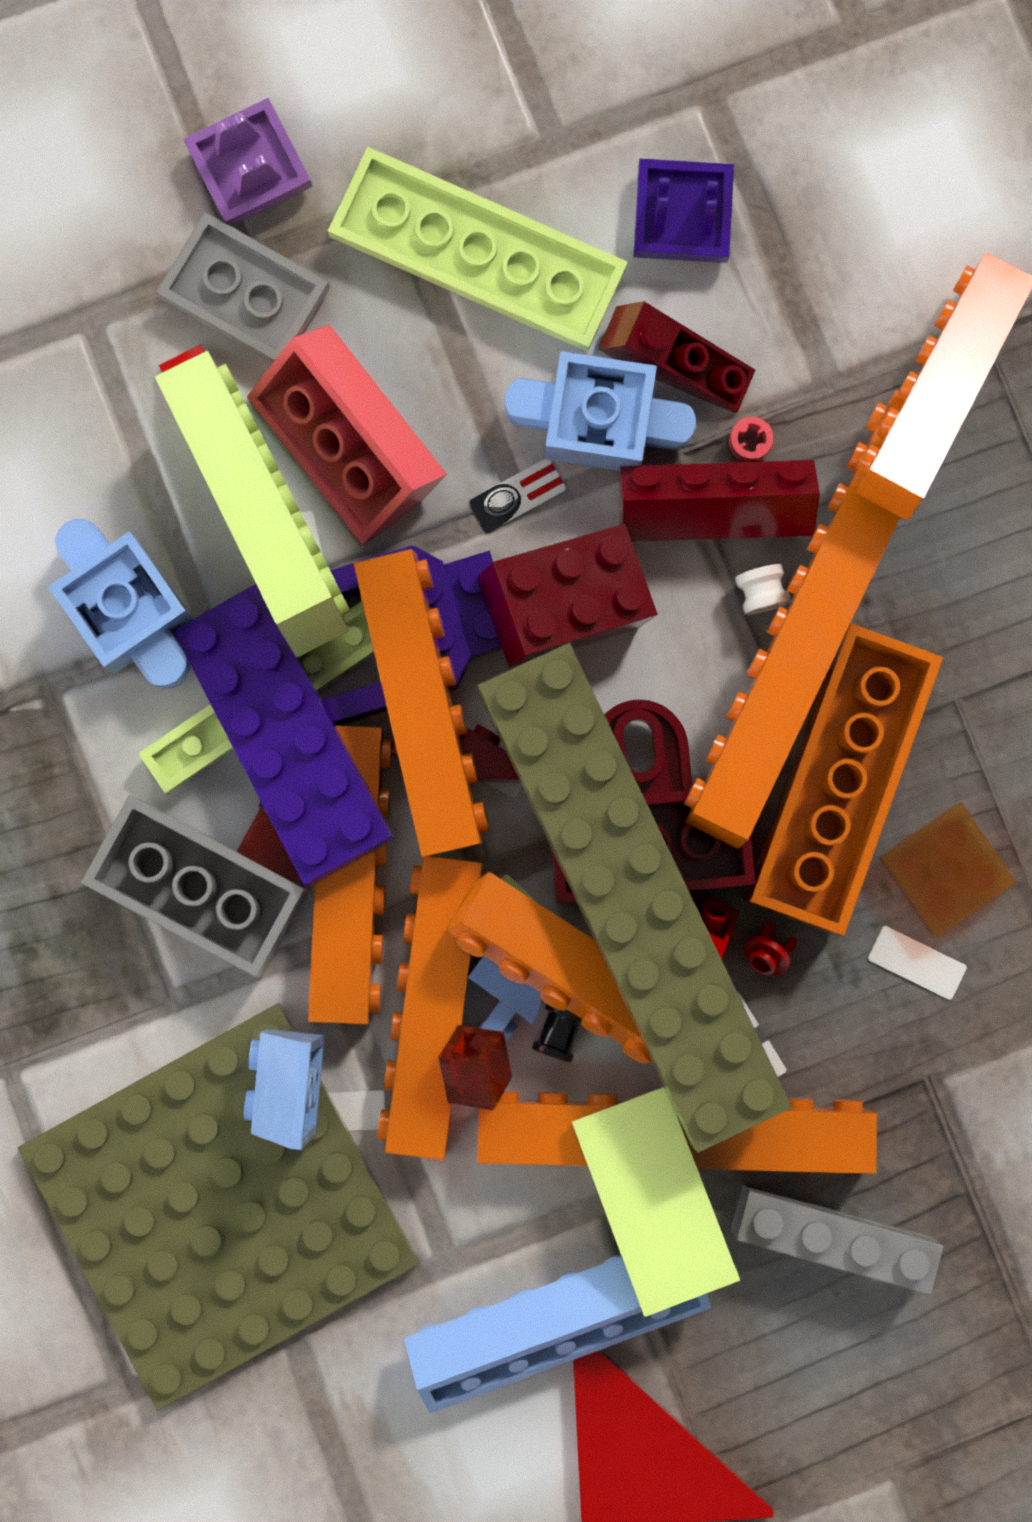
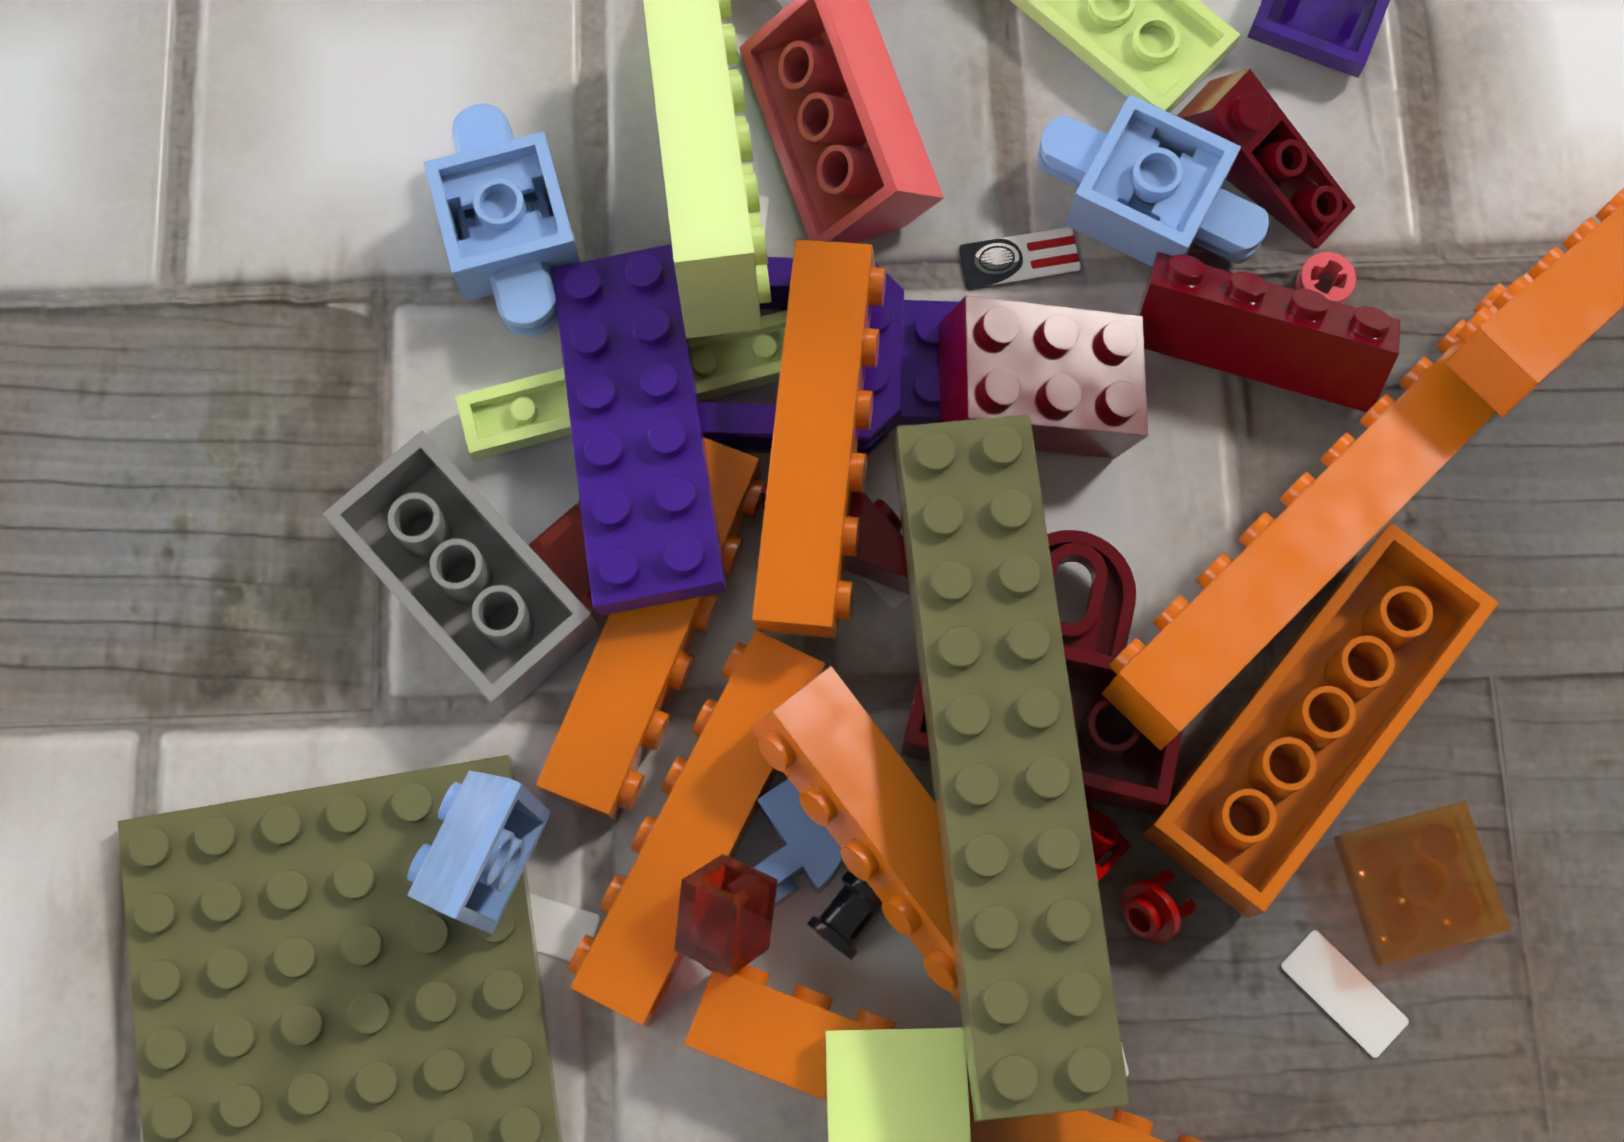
camera: 25 degrees right, 10 degrees down
white wheel [735,564,791,615] -> none

